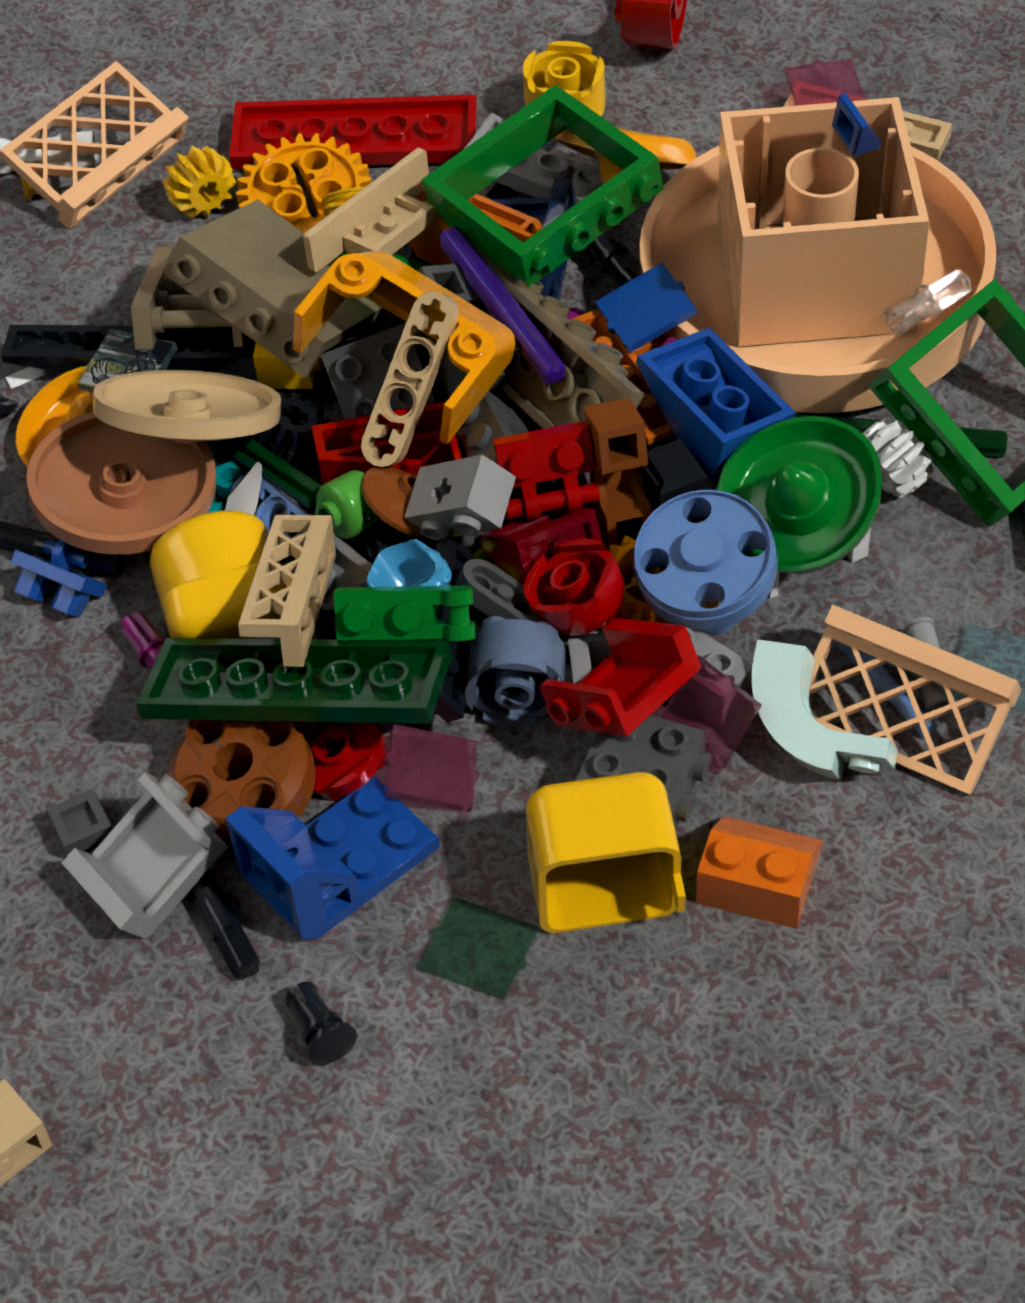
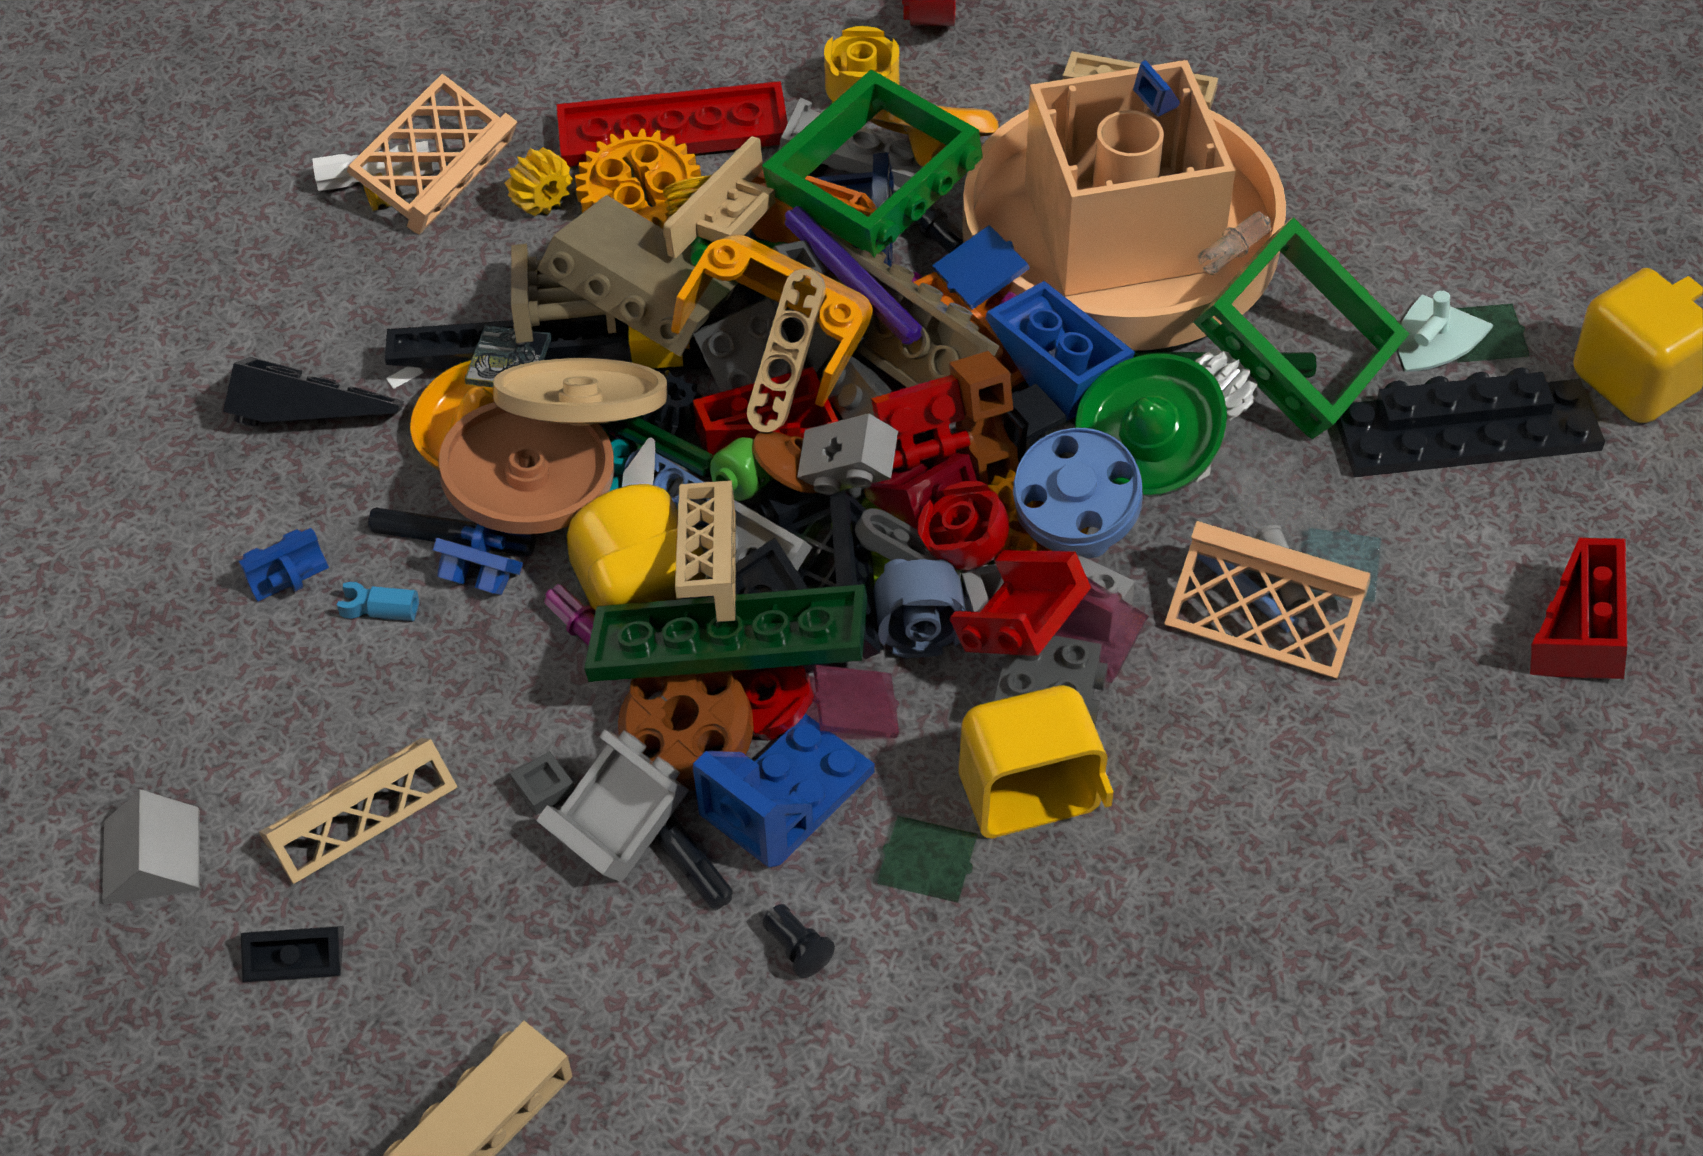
camera: 10 degrees left, 0 degrees up
green plate [333,586,475,641] -> none
dark azure hair [367,539,452,607] -> none
orange slope [696,816,823,929] -> none
light aqua arch [752,639,898,781] -> none
clear pink piece [785,59,866,106] -> none

